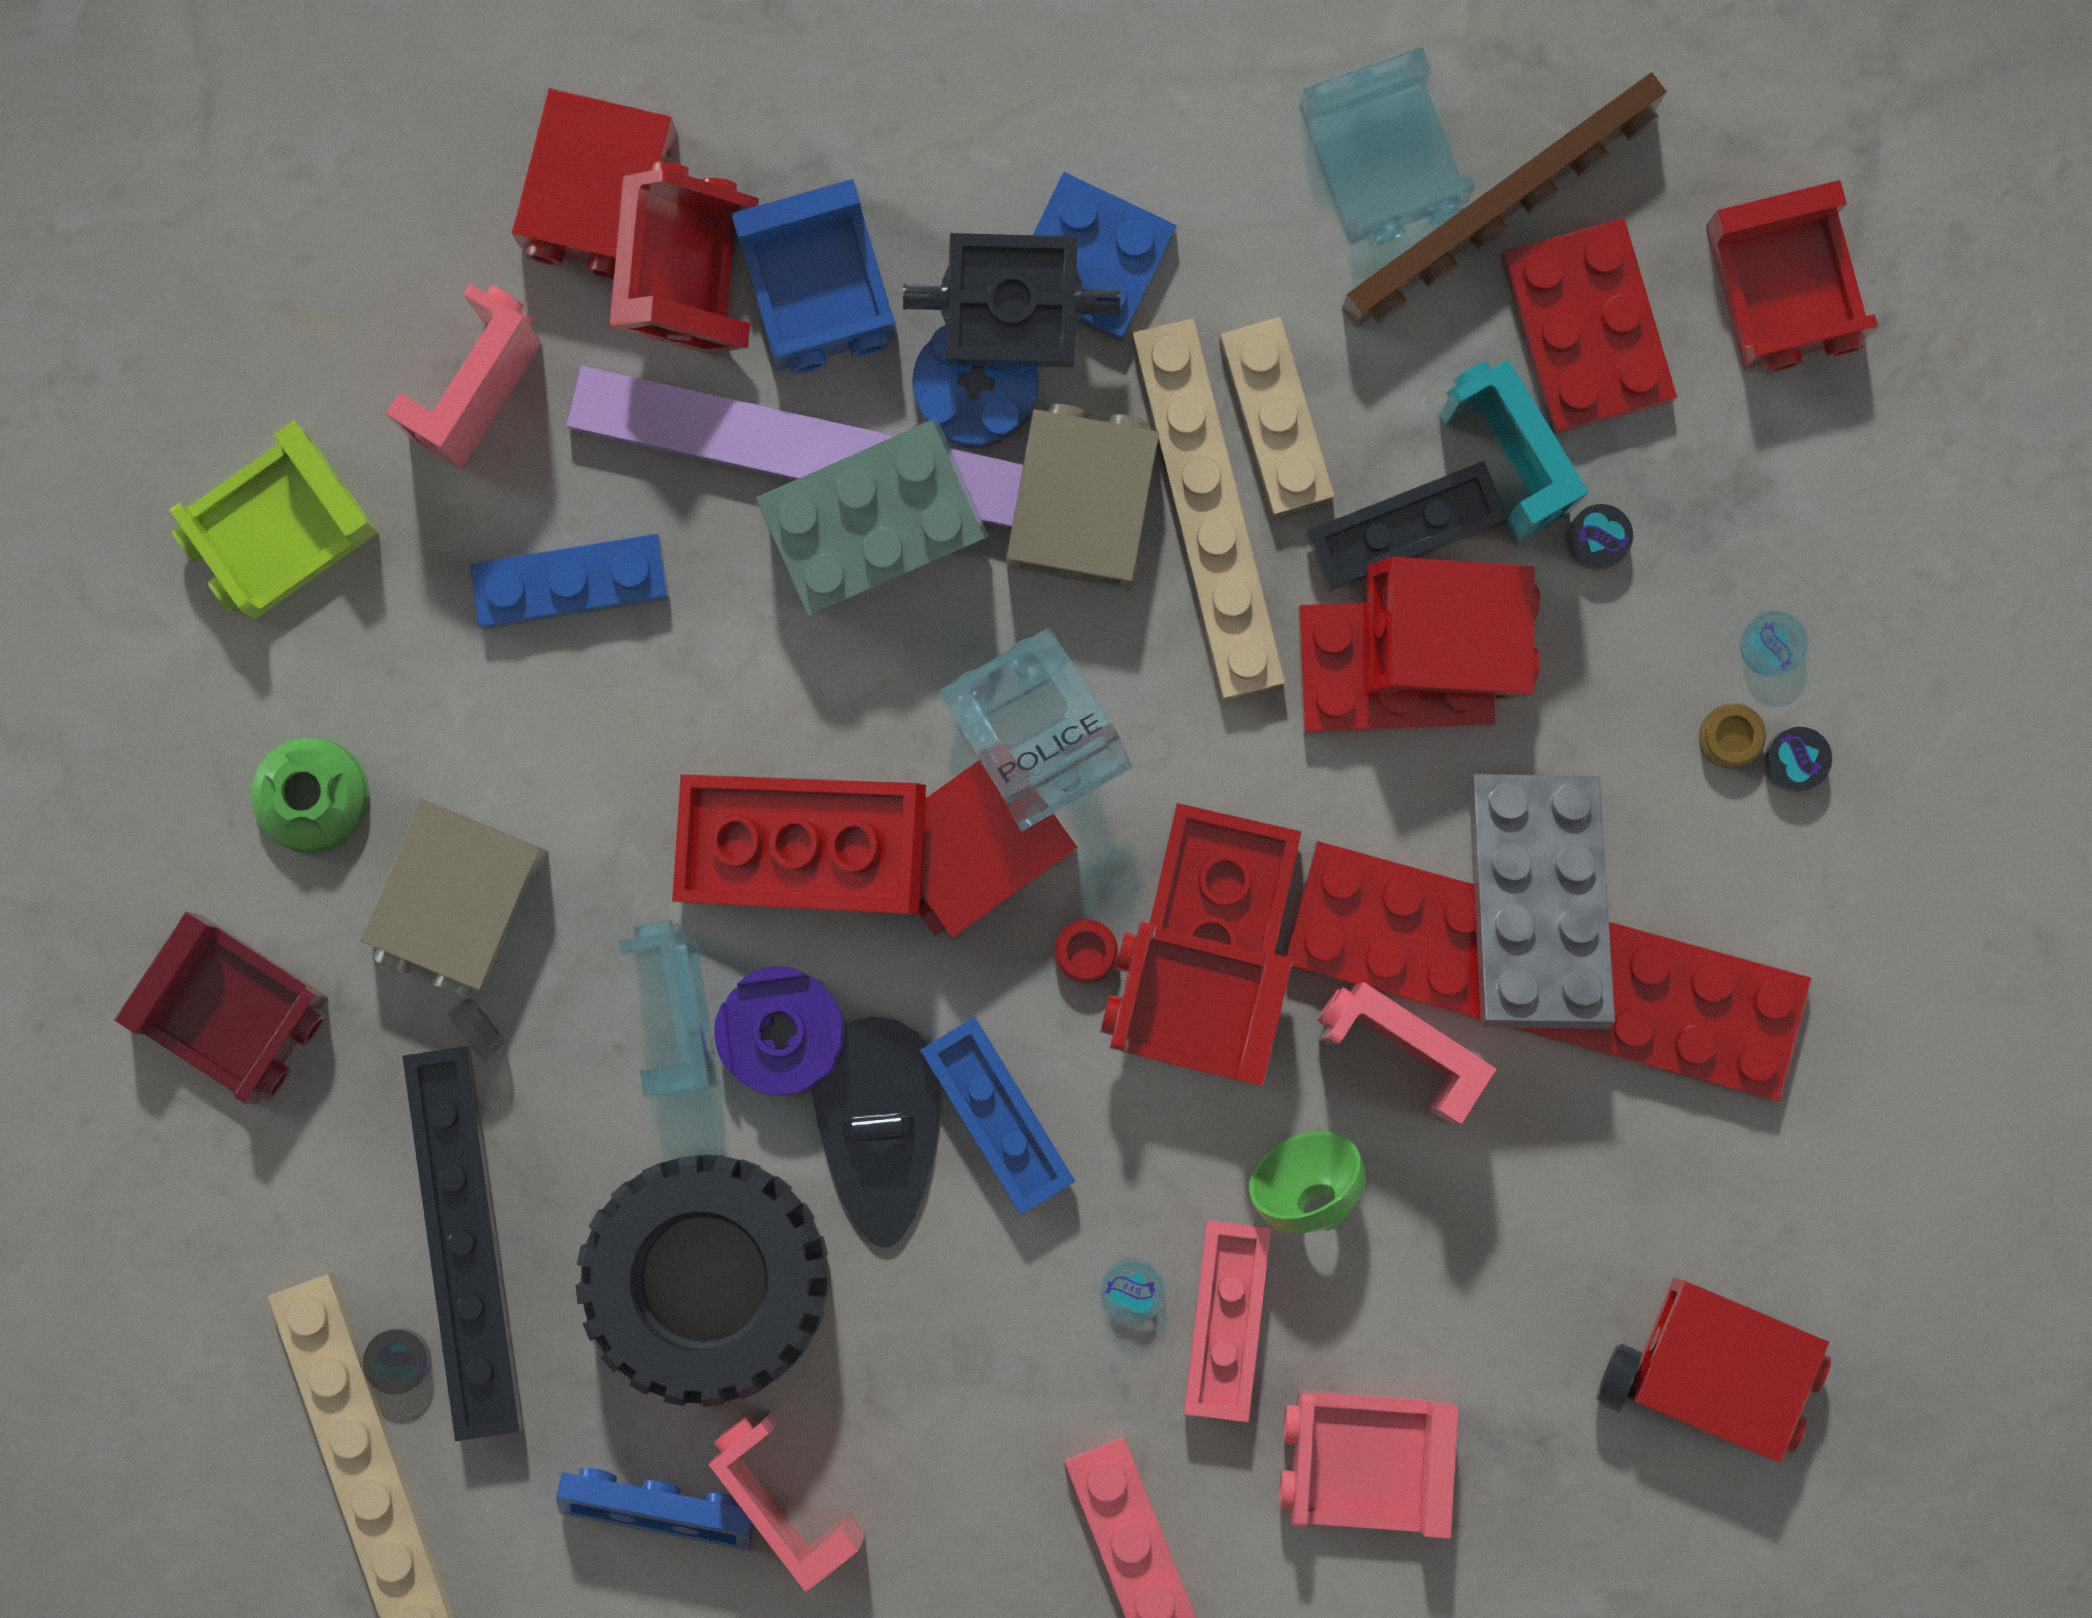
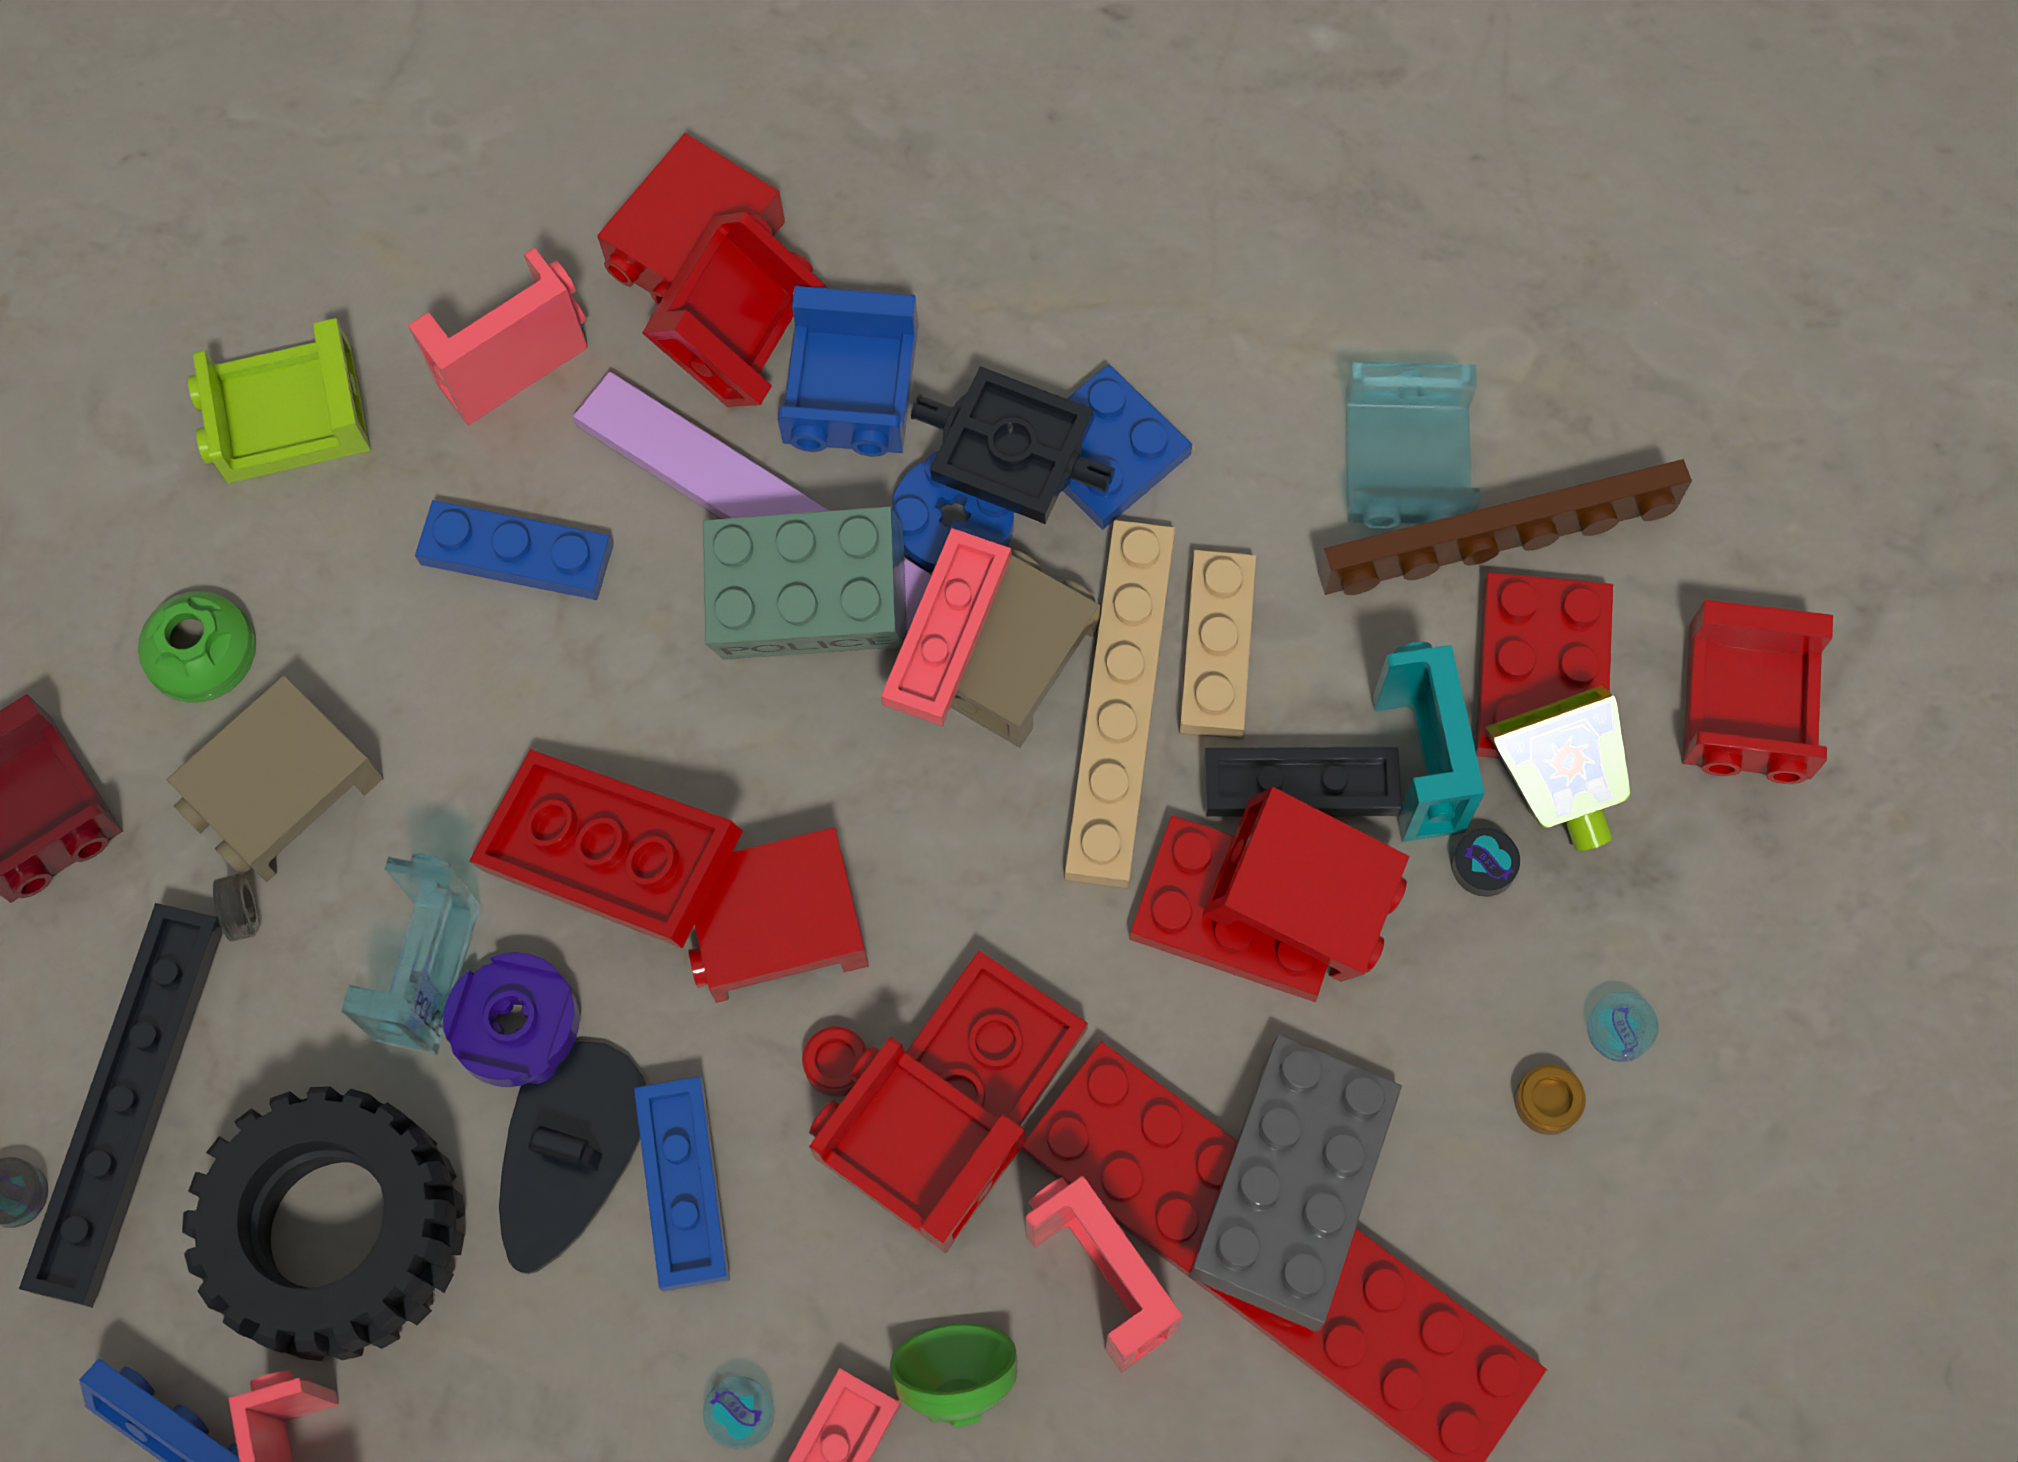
camera: 25 degrees right, 15 degrees down
clear light blue window [939,627,1133,832] -> none
black tile [1764,726,1832,792] -> none
none -> coral plate [881,528,1012,726]
none -> torso [1485,686,1630,851]

